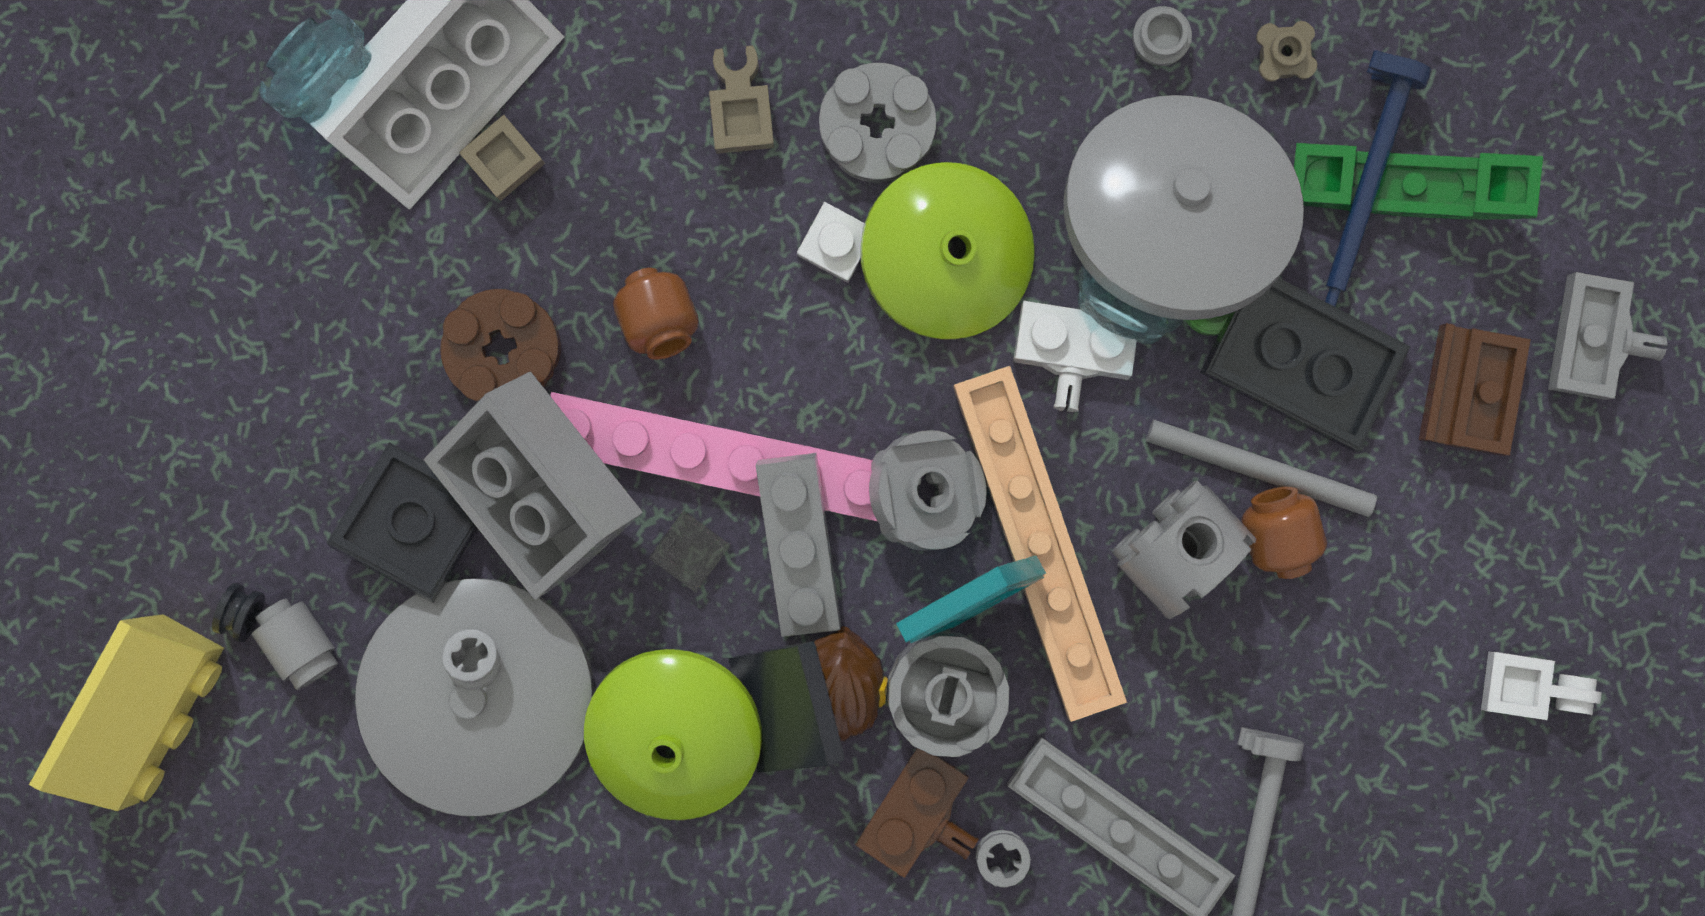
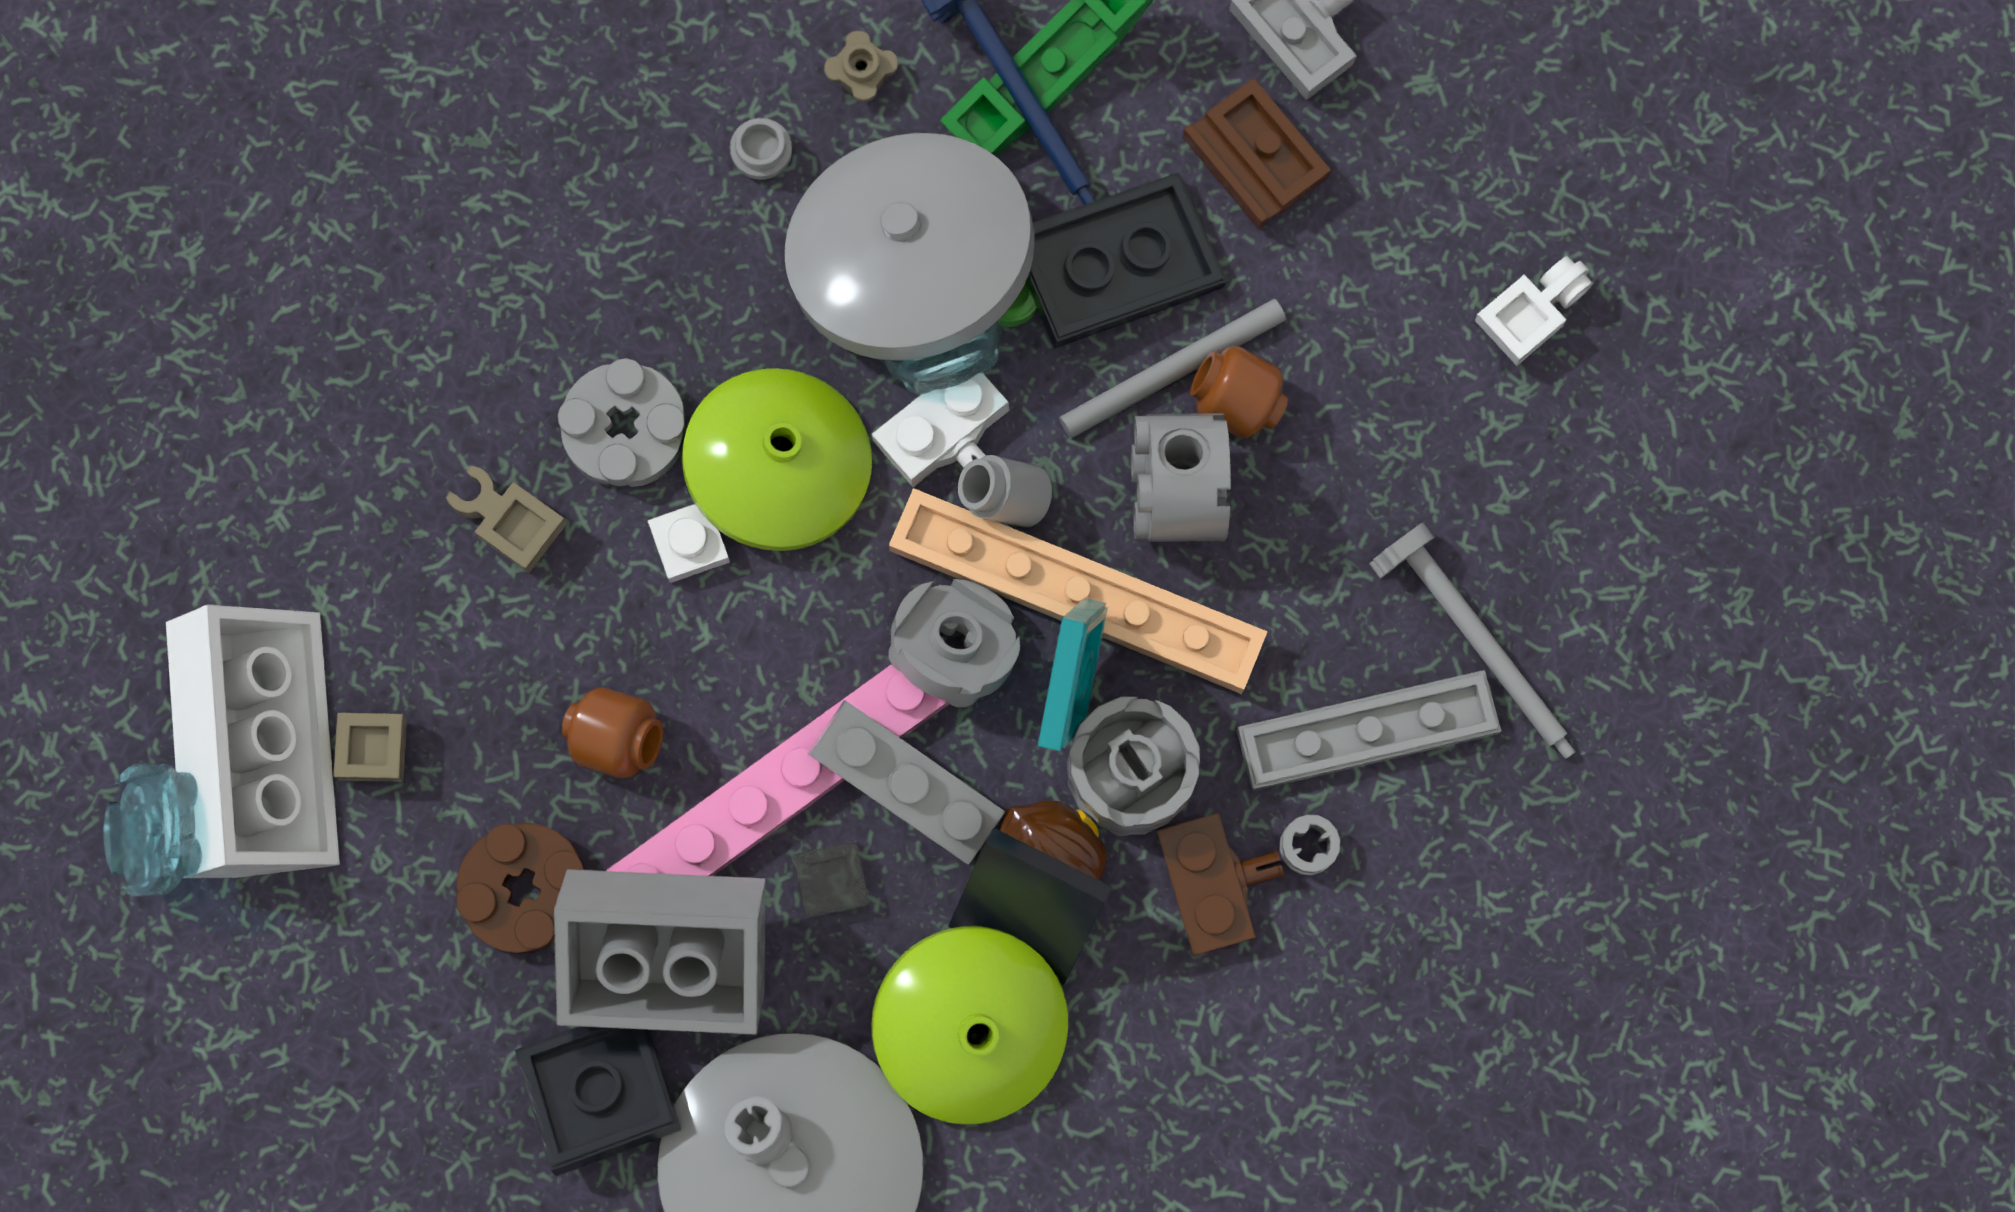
camera: 50 degrees left, 10 degrees down
none -> light grey brick [958,455,1052,527]

